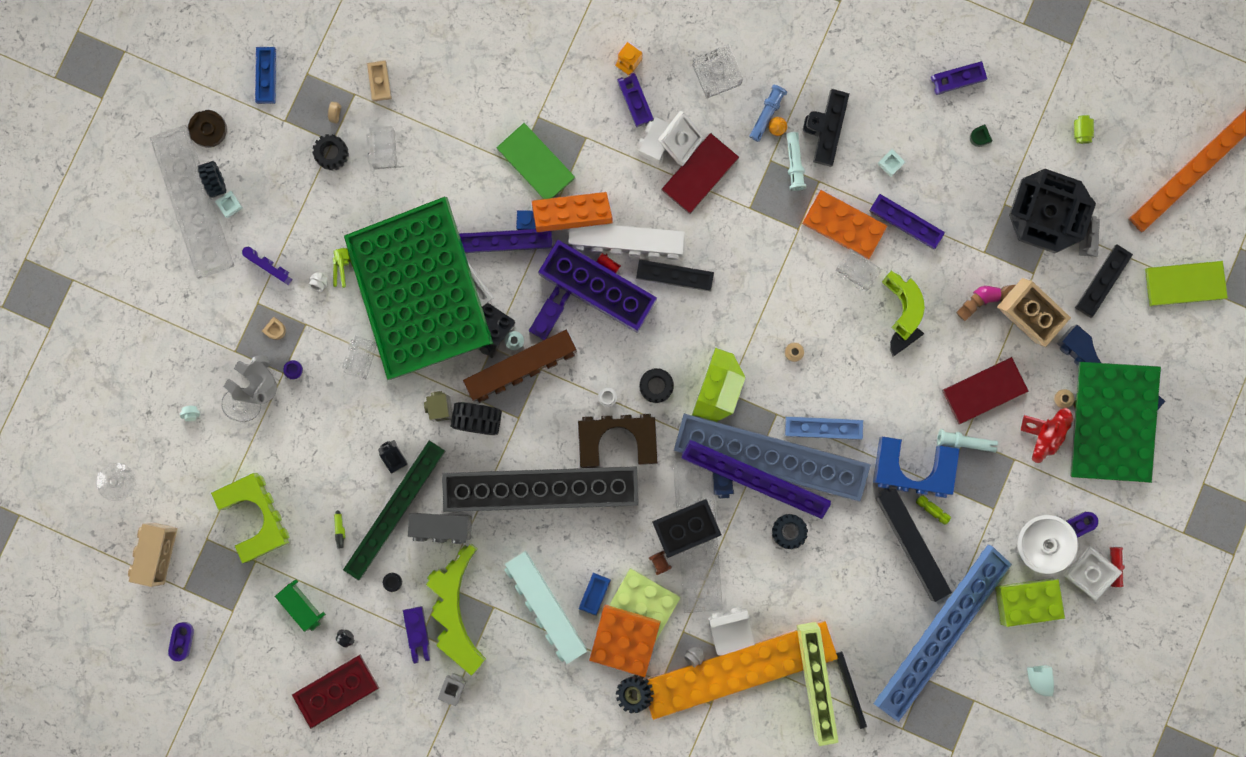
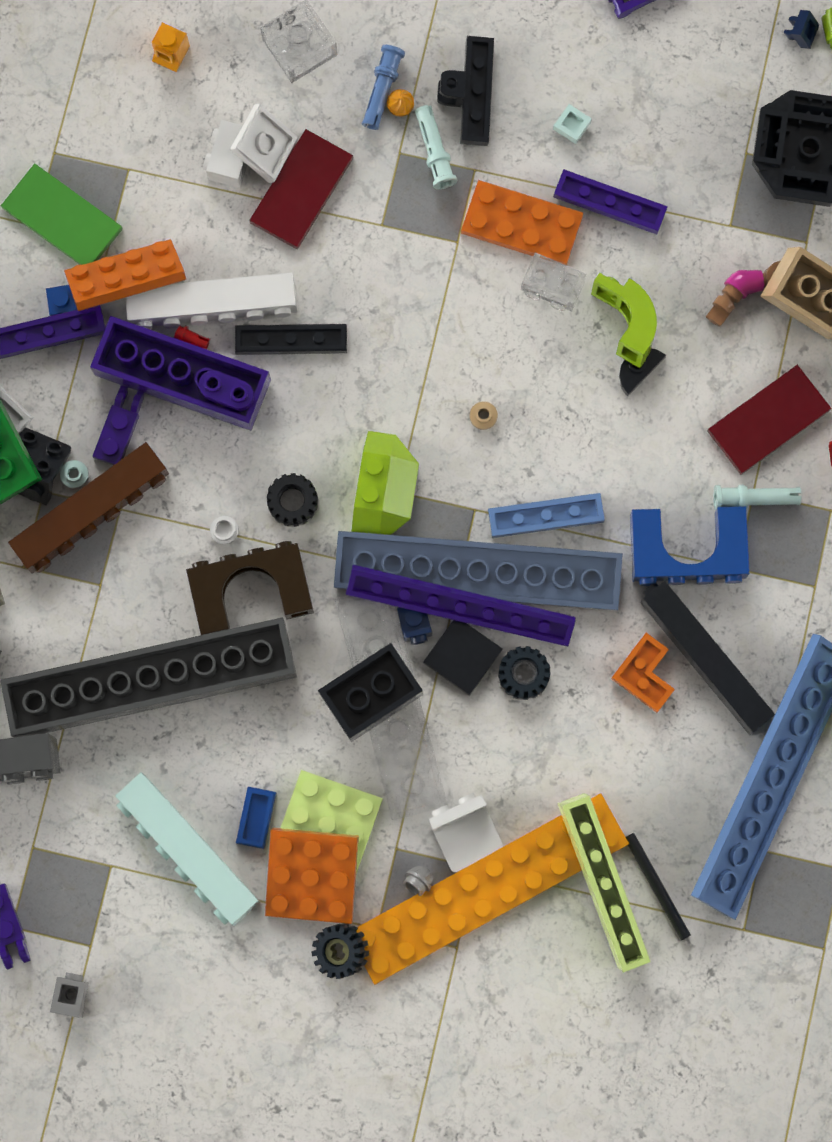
camera: 10 degrees left, 5 degrees down
lime arch [426,544,486,676] -> none
black tyre [450,402,502,436] -> none
dark purple plate [617,72,654,128] -> none
copper bush [649,550,672,575] -> none
lime axle [916,495,951,525] -> none
dark green tile [969,124,993,147] -> none
none -> dark purple plate [199,370,254,411]
none -> black tile [423,620,503,696]
none -> orange plate [611,632,675,713]
none -> dark blue tile [784,10,819,49]

